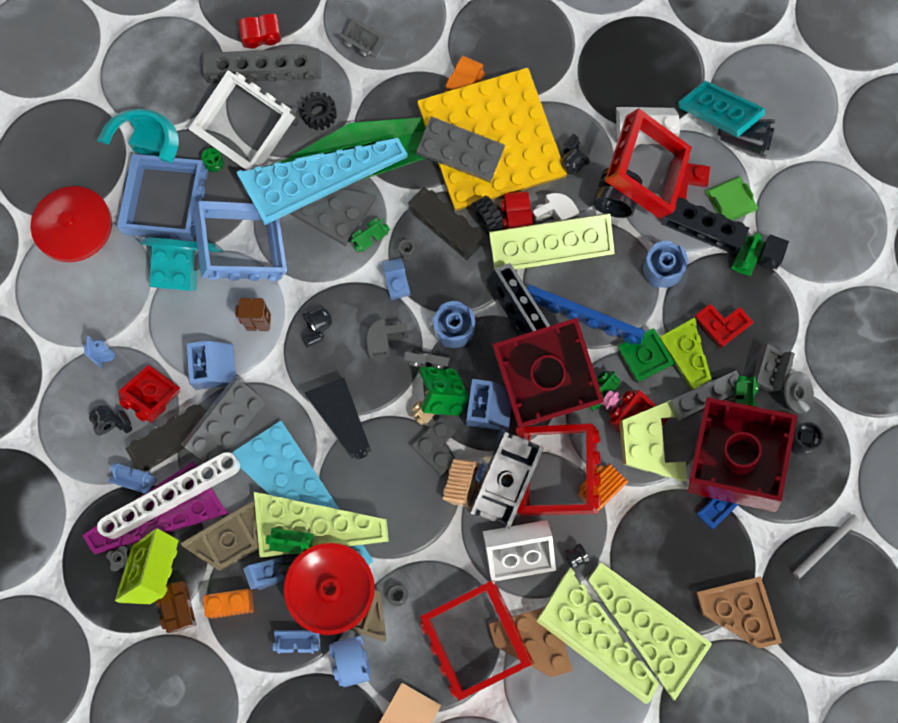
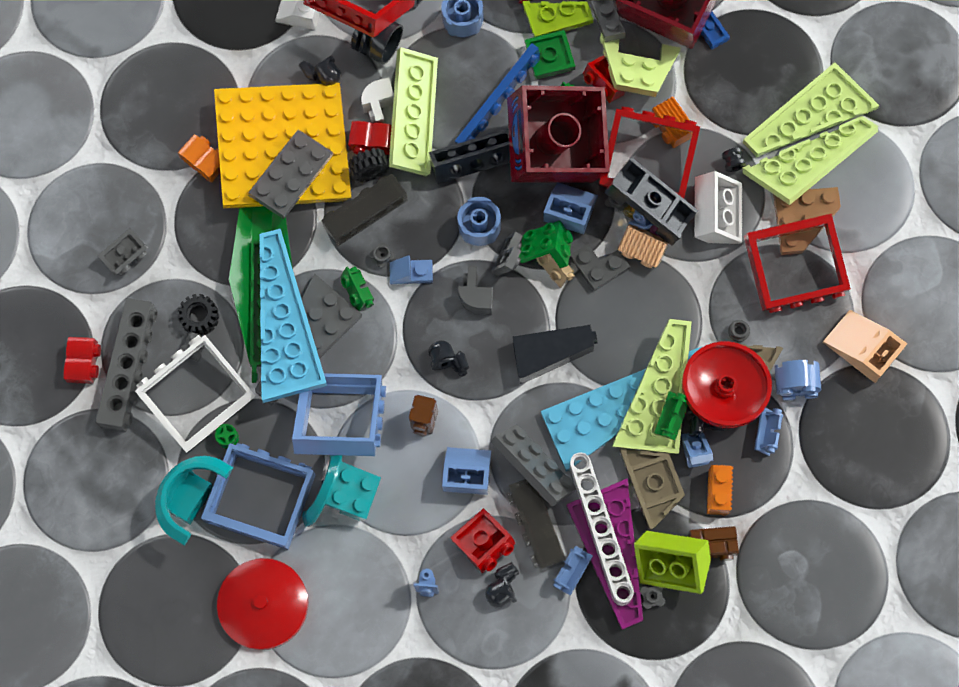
camera: 75 degrees left, 0 degrees up
medium nougat plate [695,576,782,649] -> none

